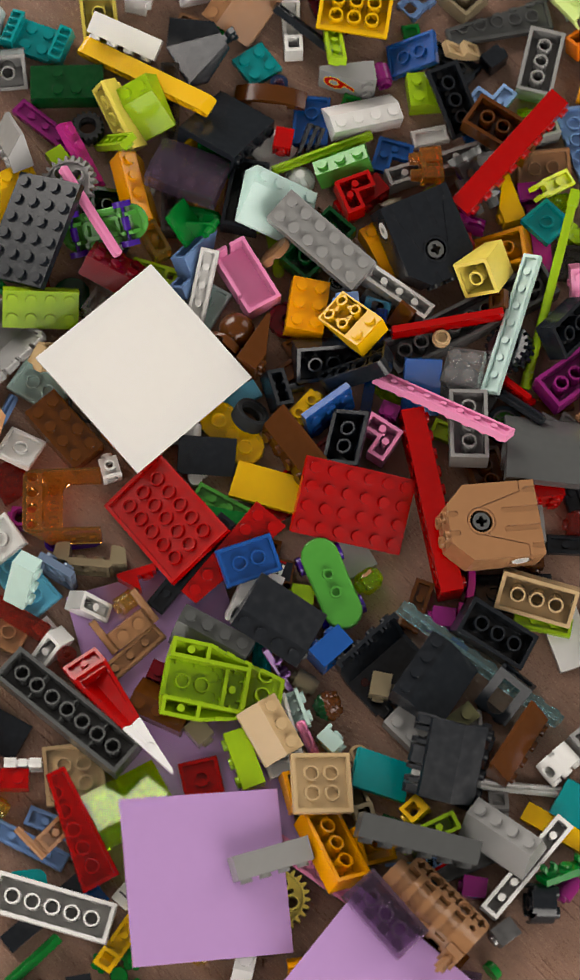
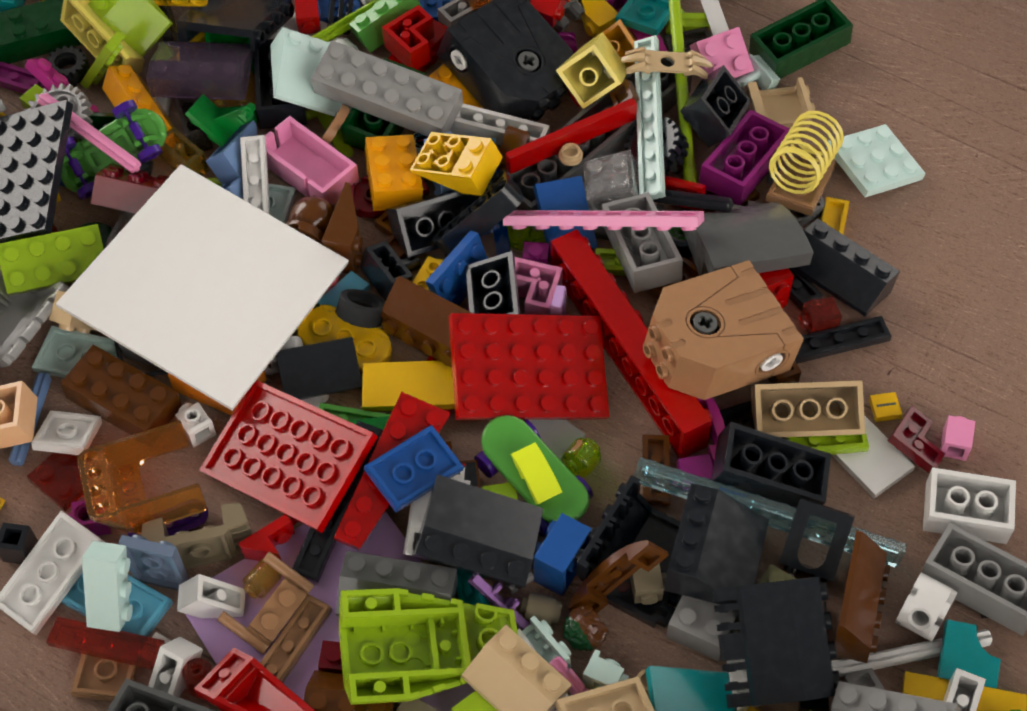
camera: 10 degrees left, 15 degrees down
none -> neon yellow slope [510,442,562,504]
none -> lavender tile [551,285,567,315]
none -> reddish brown slope [568,540,669,613]
none -> tan piece [621,47,713,79]

